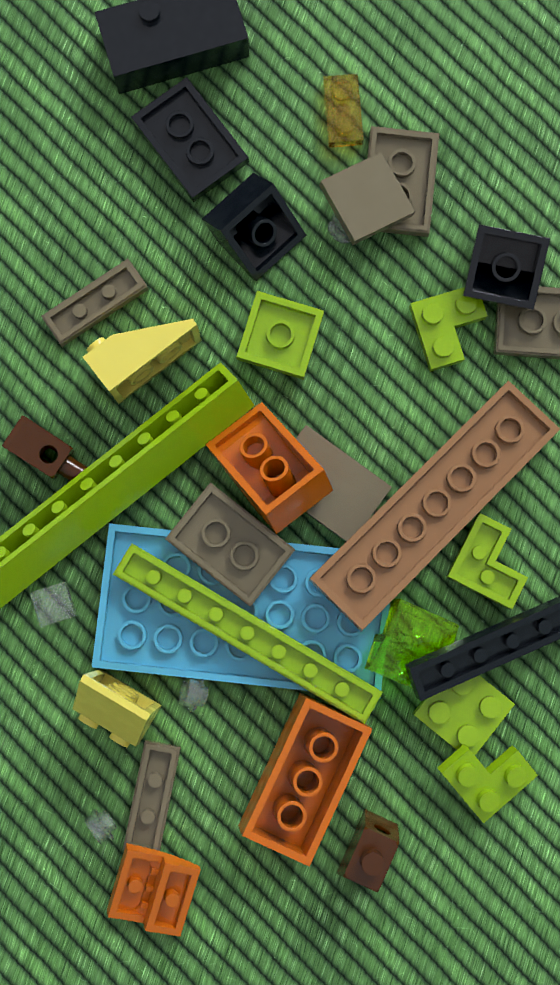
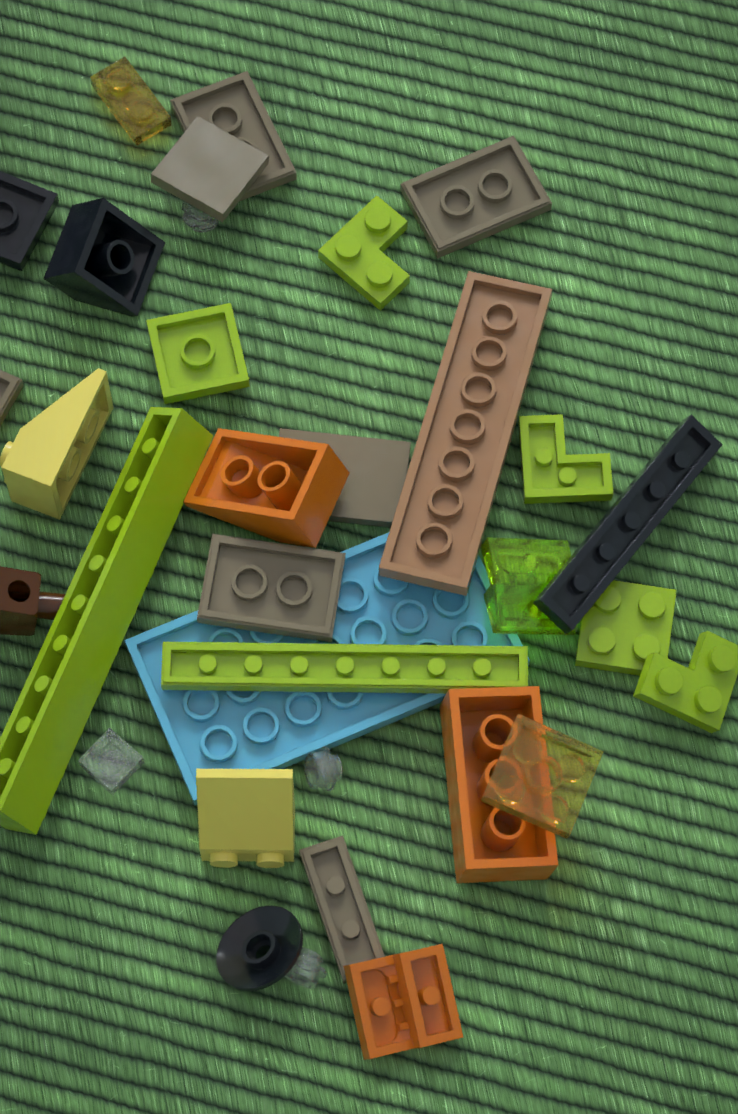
camera: 30 degrees left, 15 degrees down
reddish brown torso [337,809,400,892] -> none
black slope [463,225,550,310] -> none
none -> black dish [216,905,303,991]
none -> clear yellow plate [481,714,604,839]

